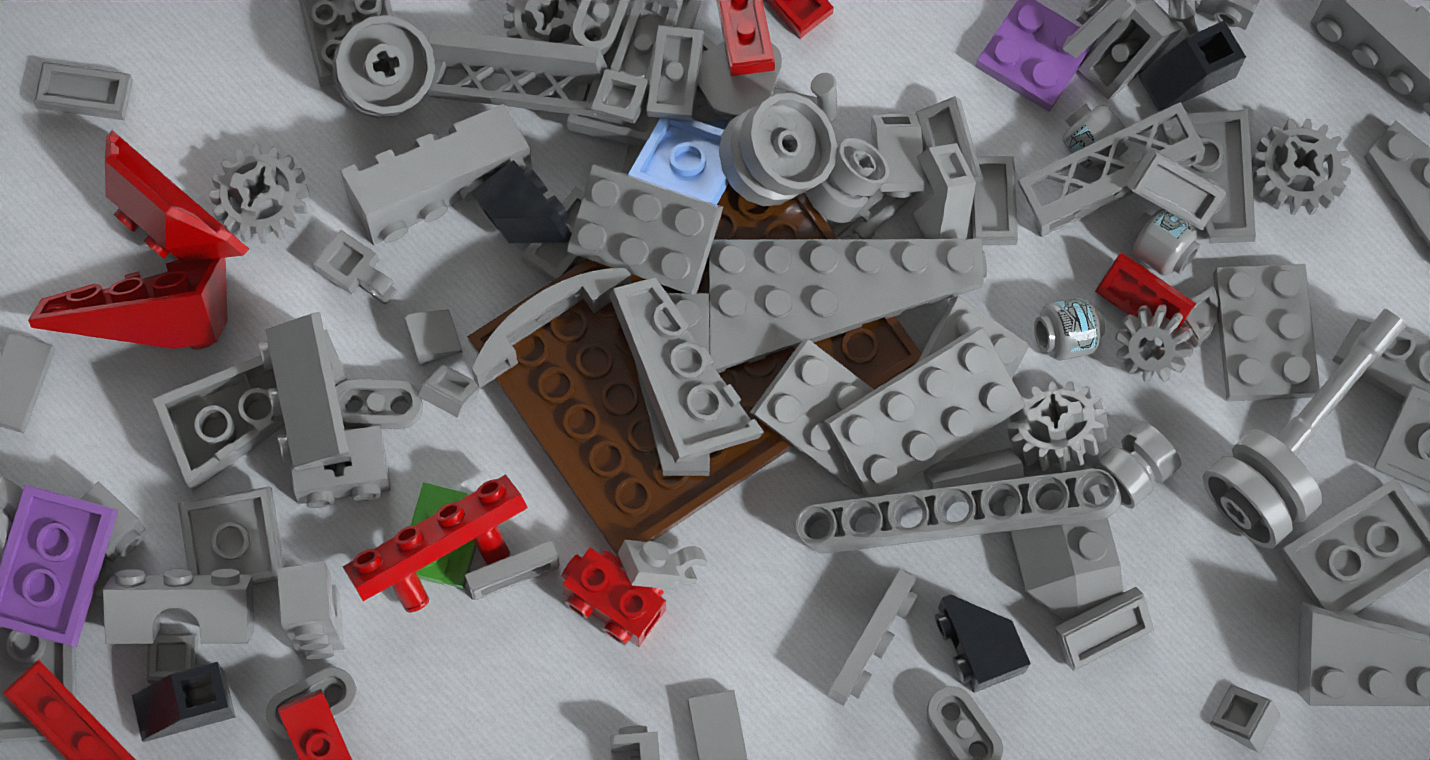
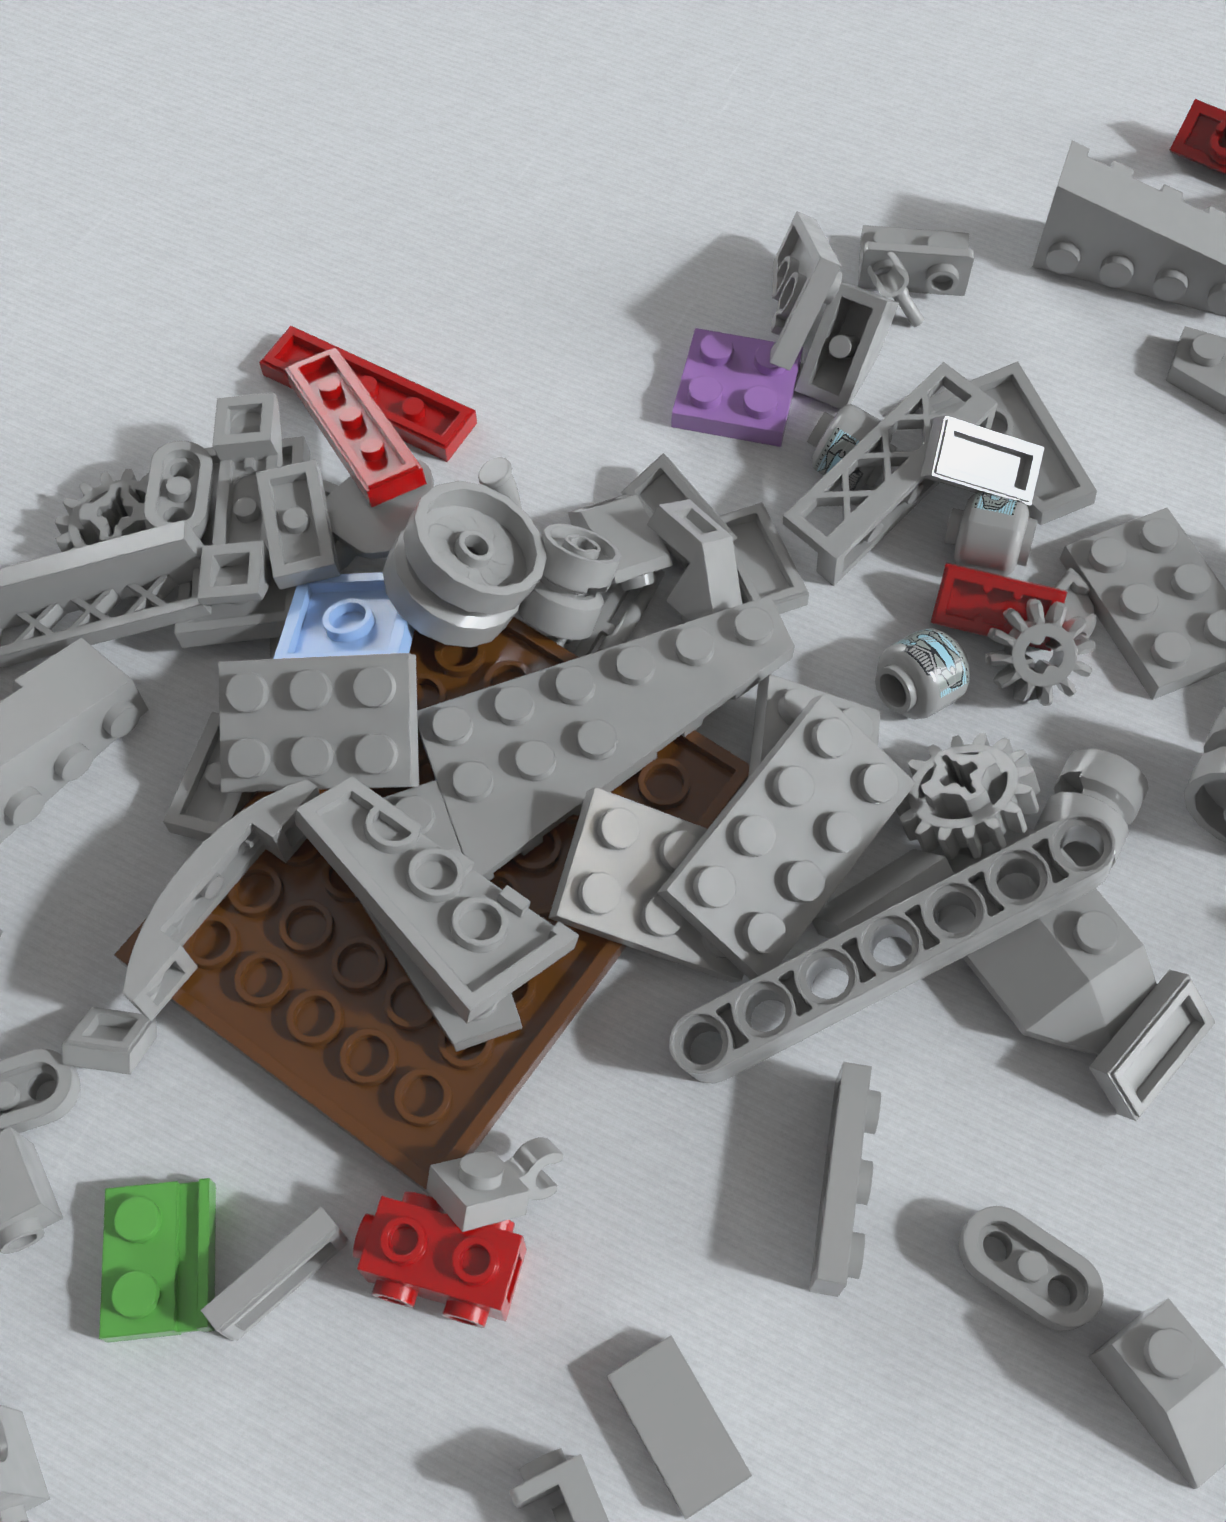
camera: 15 degrees left, 10 degrees down
red plate [342,474,528,613] -> none
light grey slope [404,309,463,366] -> none
black slope [471,160,572,243] -> none
black slope [935,594,1031,693] -> none
black slope [1139,20,1246,112] -> none
light grey gear [1251,118,1351,215] -> none

